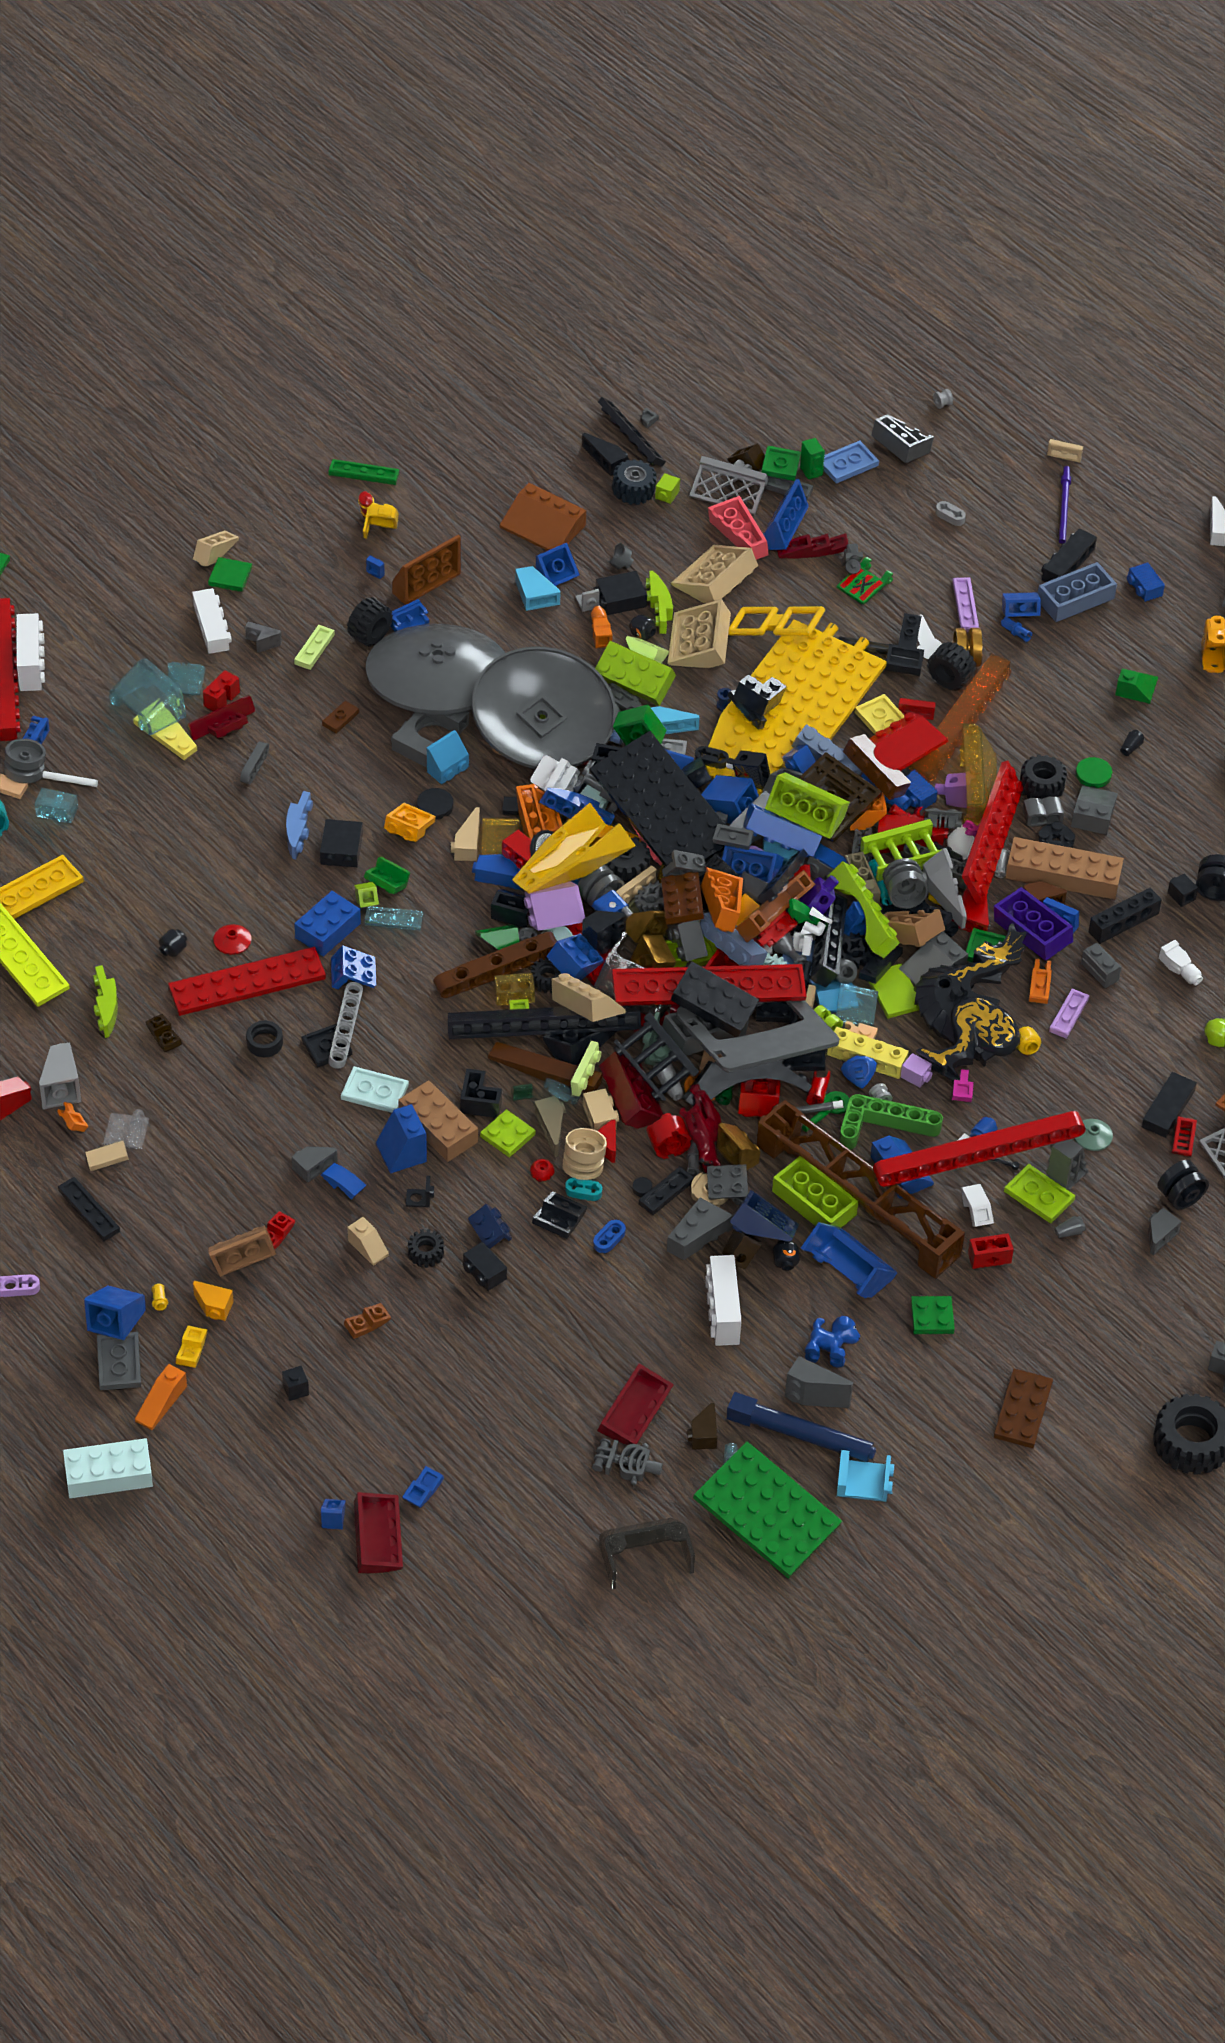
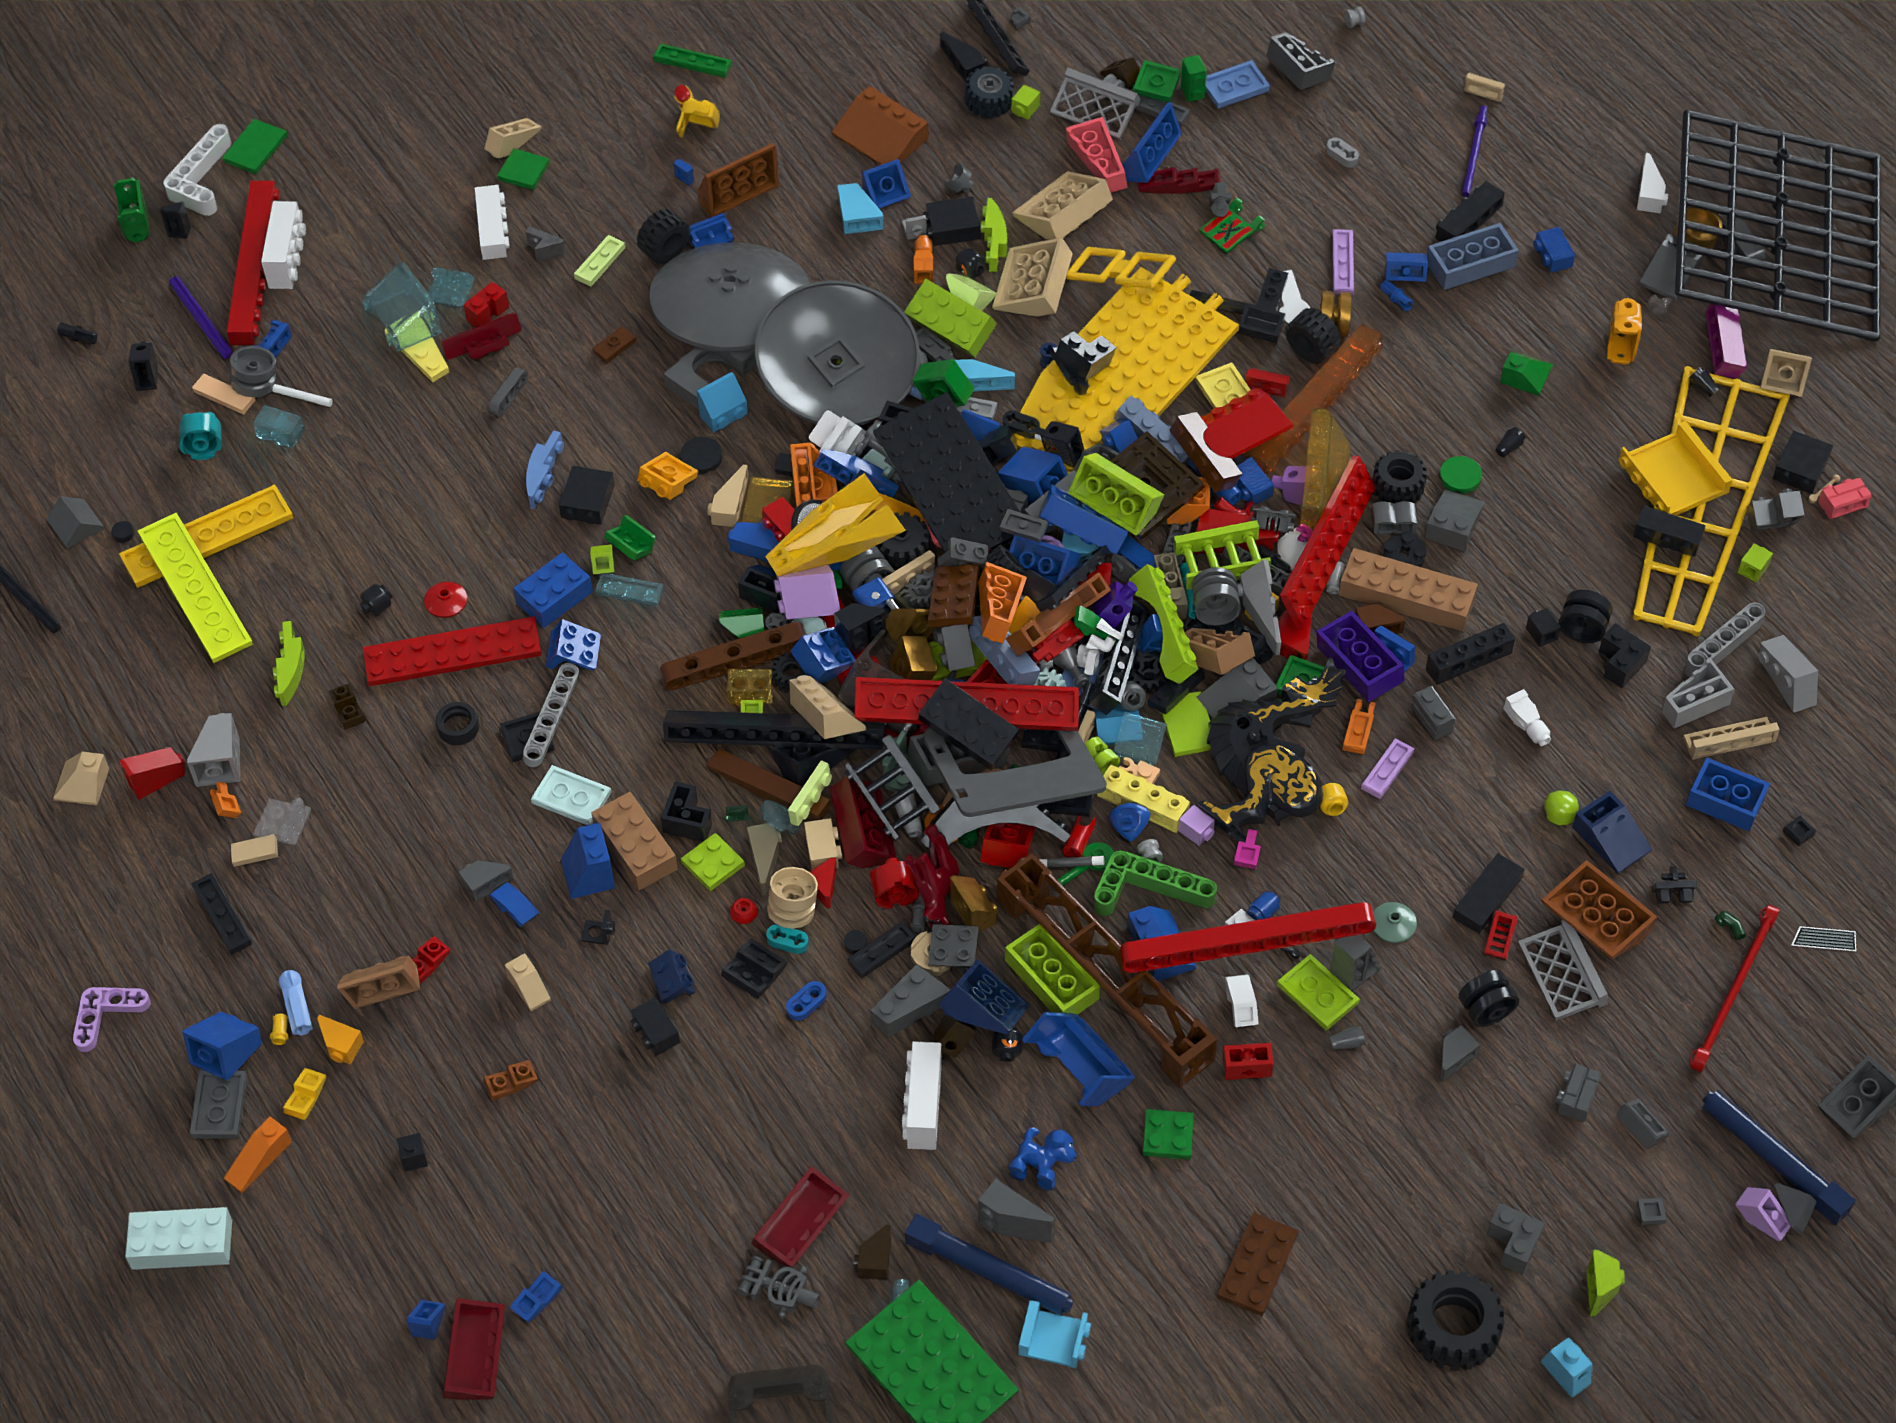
camera: 10 degrees right, 5 degrees up
black tyre [408,1229,444,1268] -> none
none -> light blue piece [279,970,313,1036]

